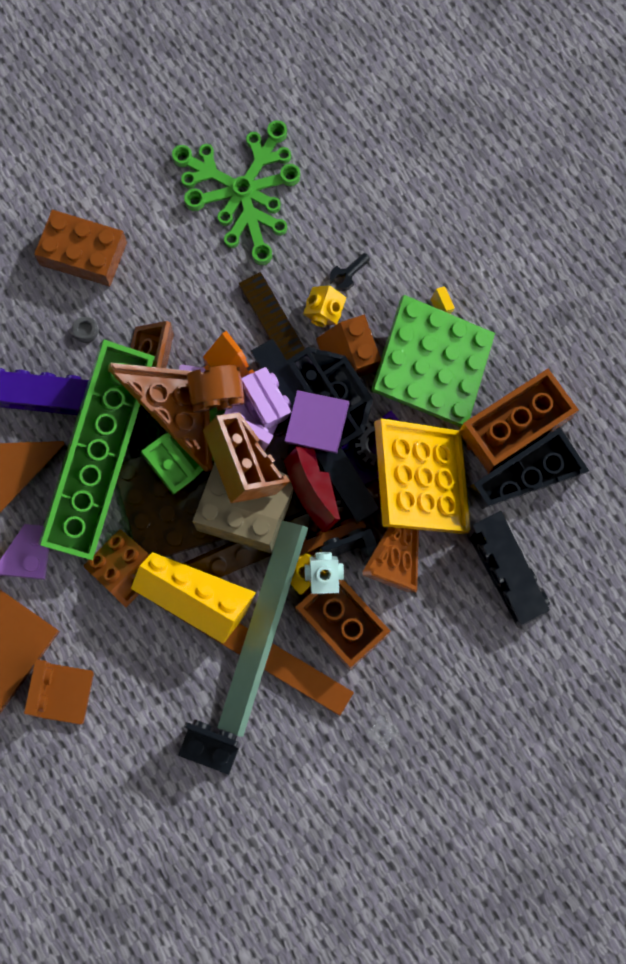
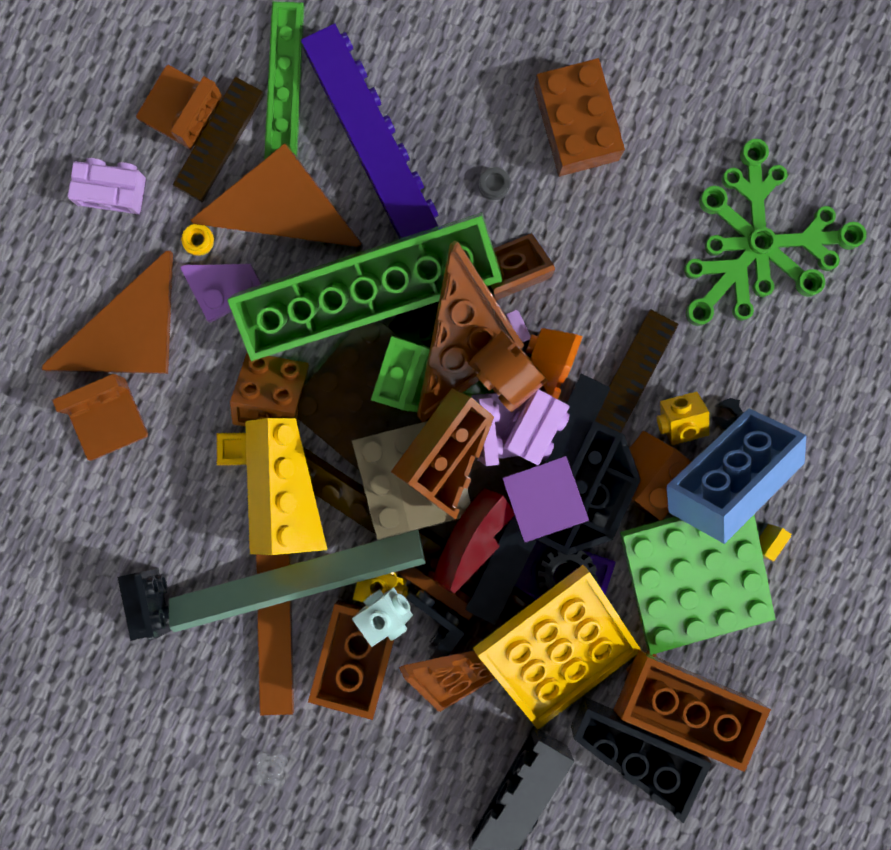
camera: 55 degrees right, 10 degrees up
none -> yellow tile [216,433,247,466]
none -> medium blue brick [667,408,806,544]

